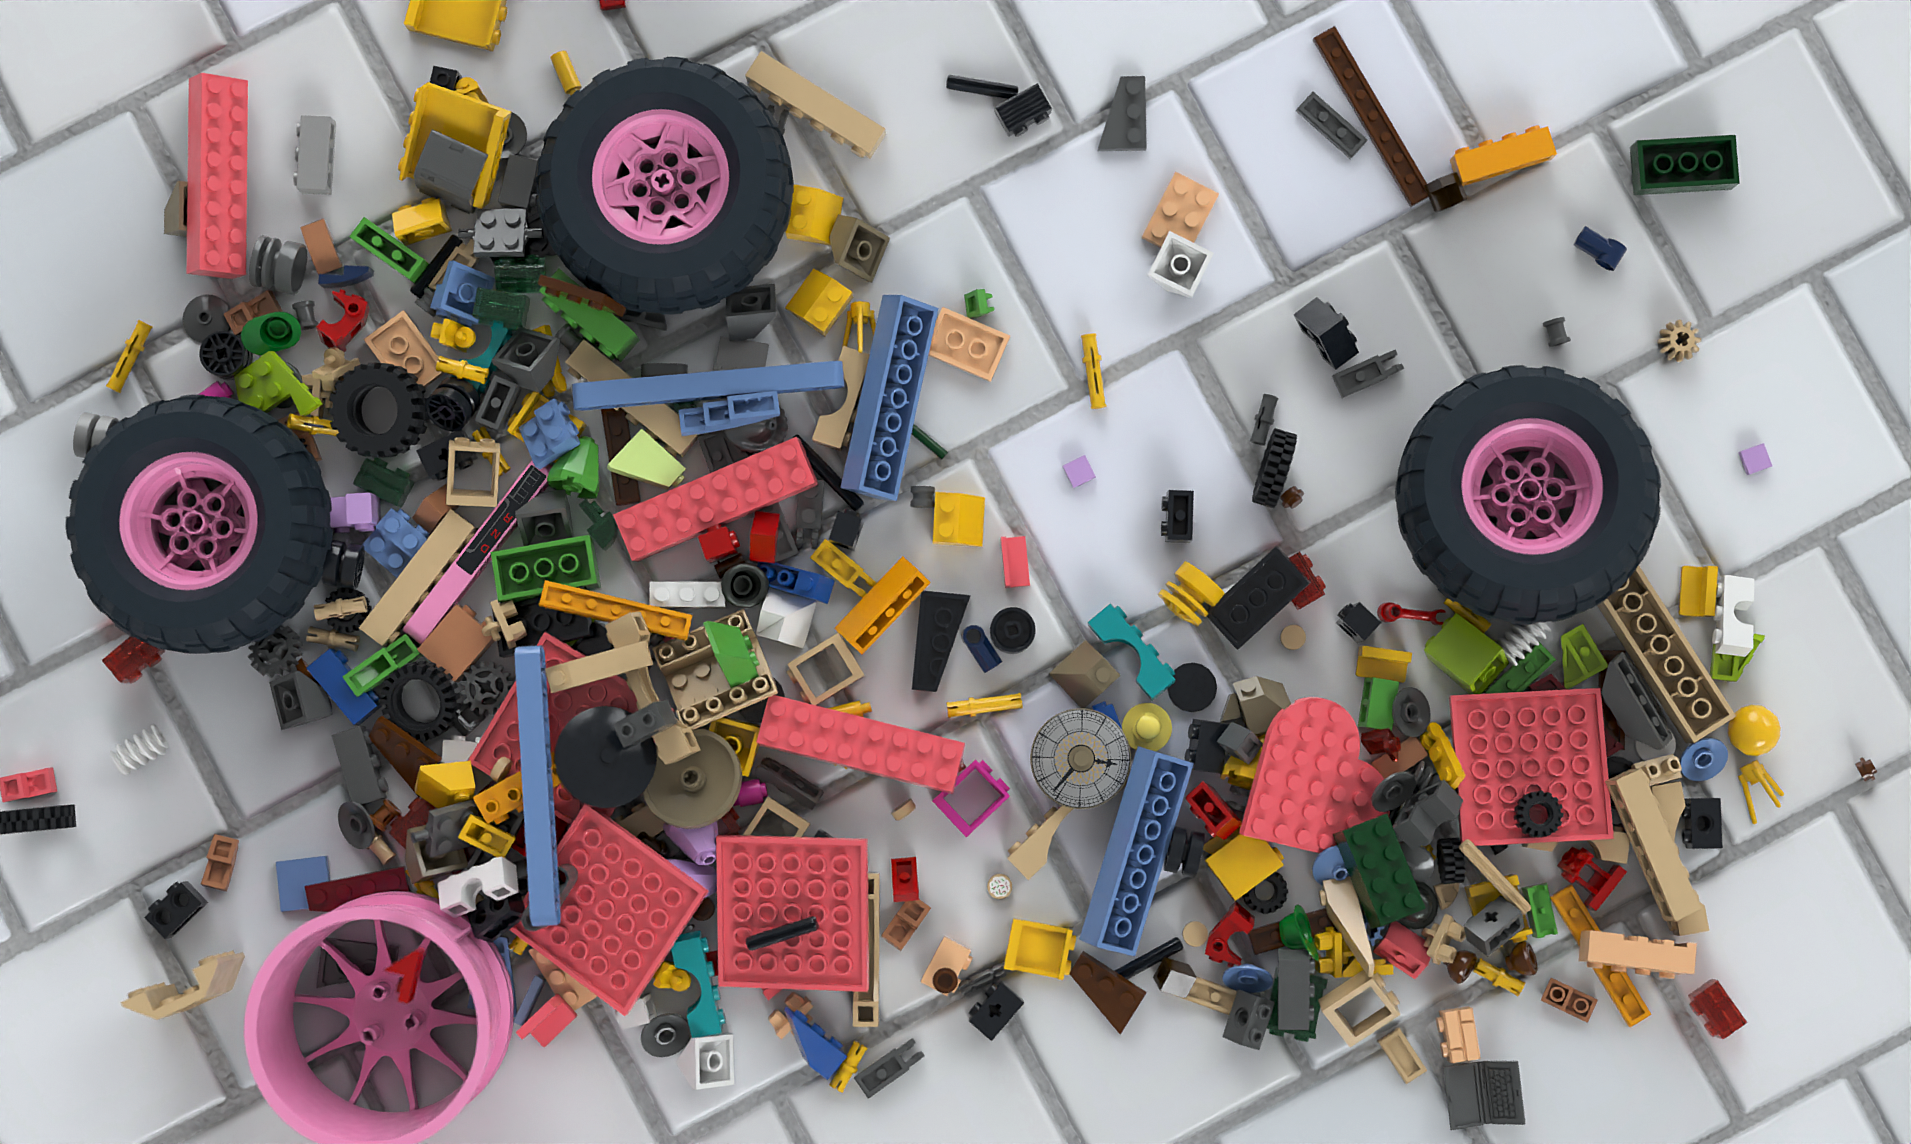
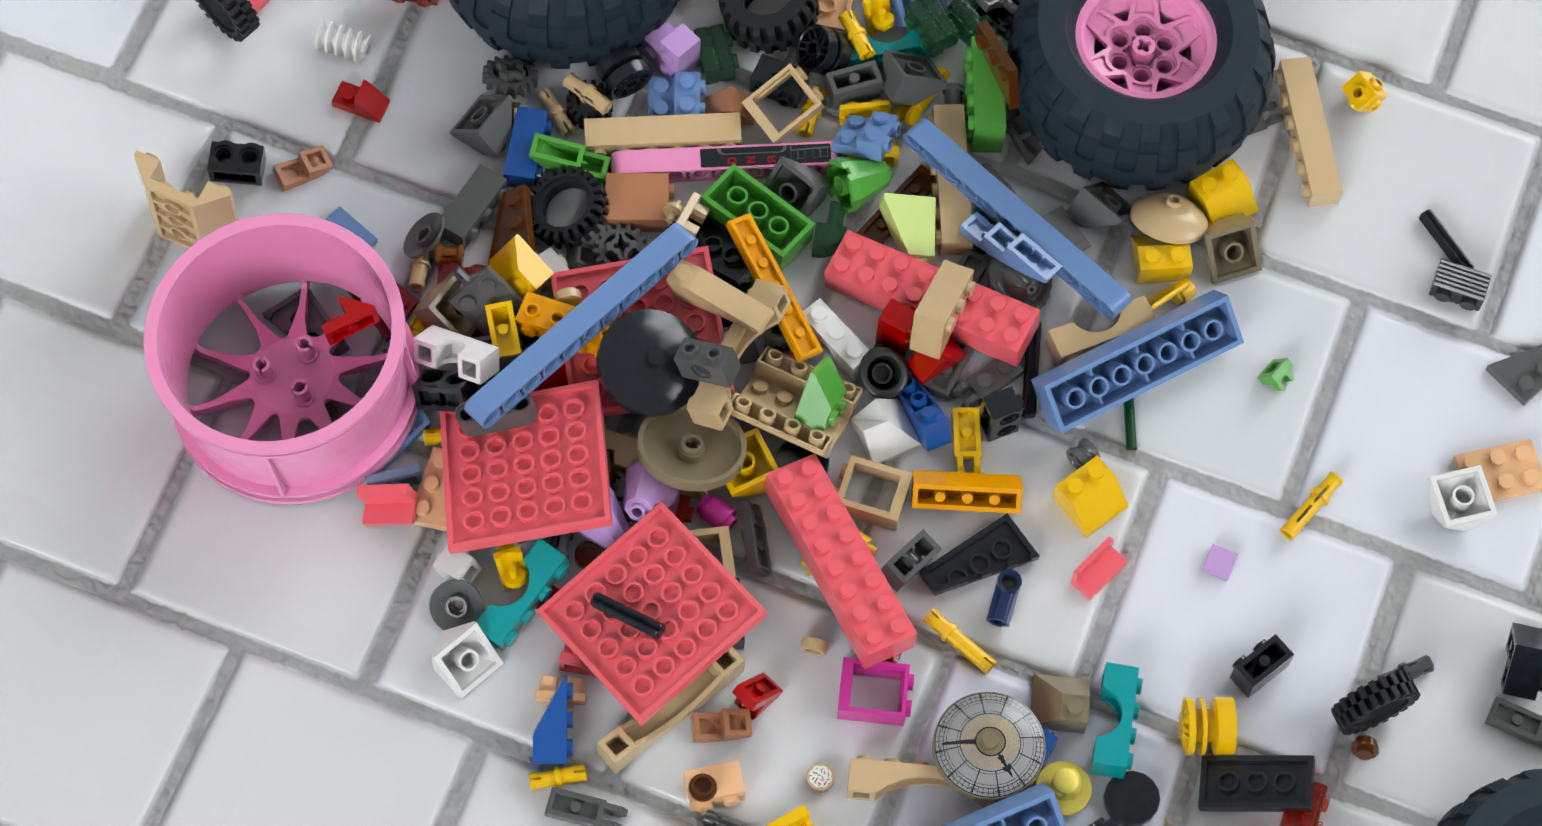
camera: 45 degrees right, 20 degrees down
light nougat plate [928,307,1010,382] -> none
black wheel [990,607,1036,654] -> none
none -> red slope [331,80,390,123]
none -> dark grey brick [881,529,942,592]
none -> tan wedge [909,260,976,360]
none -> tan dish [1130,192,1208,244]
none -> yellow brick [1341,71,1388,113]

